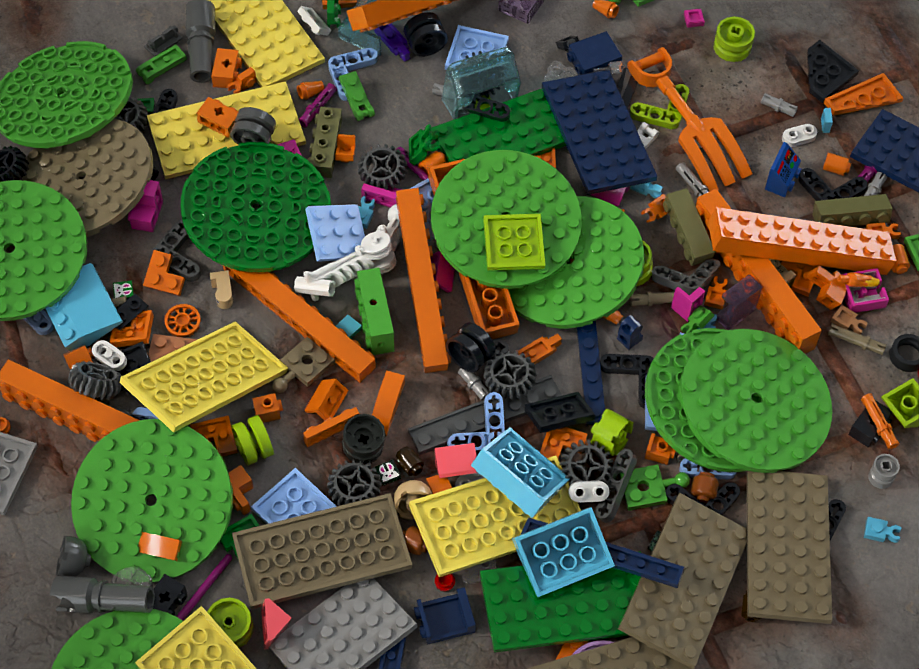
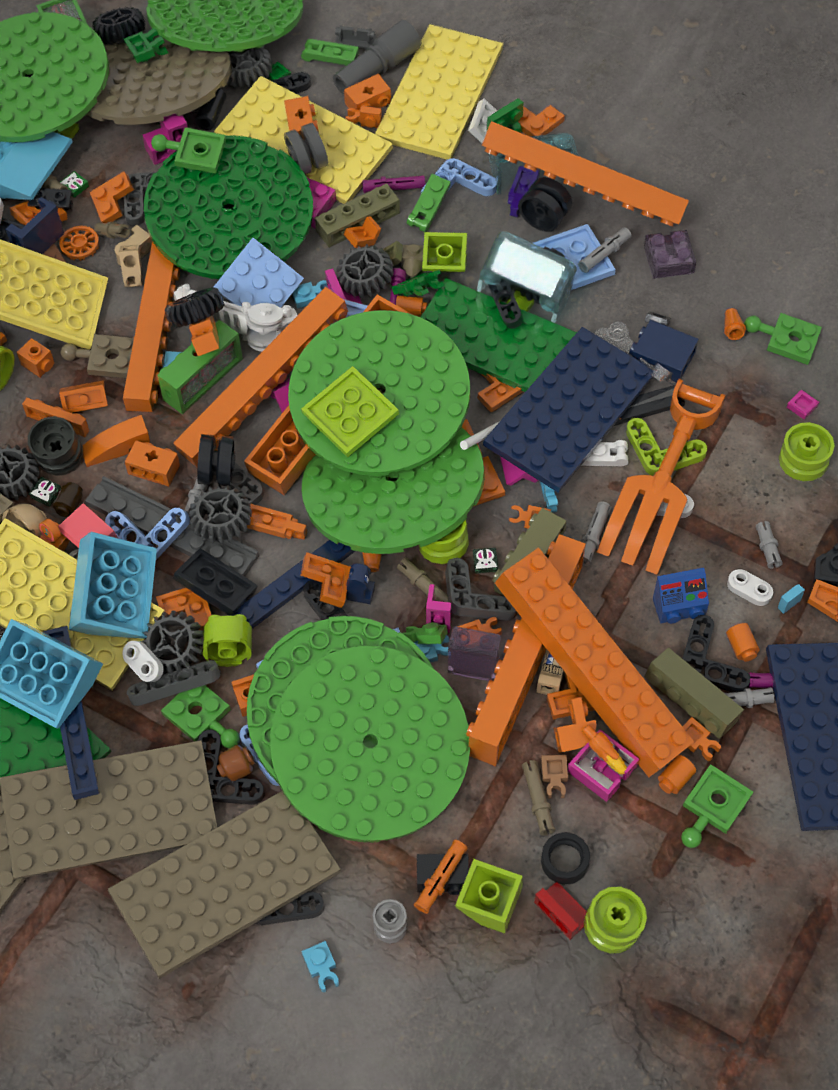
camera: 55 degrees right, 0 degrees up
orange cone [297,81,324,100] -> none
none -> dark blue panel [6,197,64,254]
none -> orange tile [39,519,61,543]
none -> dark tan pin [94,222,130,239]
none -> tan leg [119,245,143,287]
none -> green plate [124,28,168,63]
none -> orange brick [125,441,180,487]
none -> bright green plate [151,128,226,173]
none -> black gear [165,287,225,328]
none -> orange slope [189,315,219,356]
none -> orange plate [300,552,351,608]
none -> olive plate [383,241,403,266]
none -> dark tan plate [402,244,424,278]
none -> lime slope [422,232,467,272]
none -> white bar [460,421,500,450]
none -> tile [473,548,498,574]
none -> light grey pin [578,227,632,273]

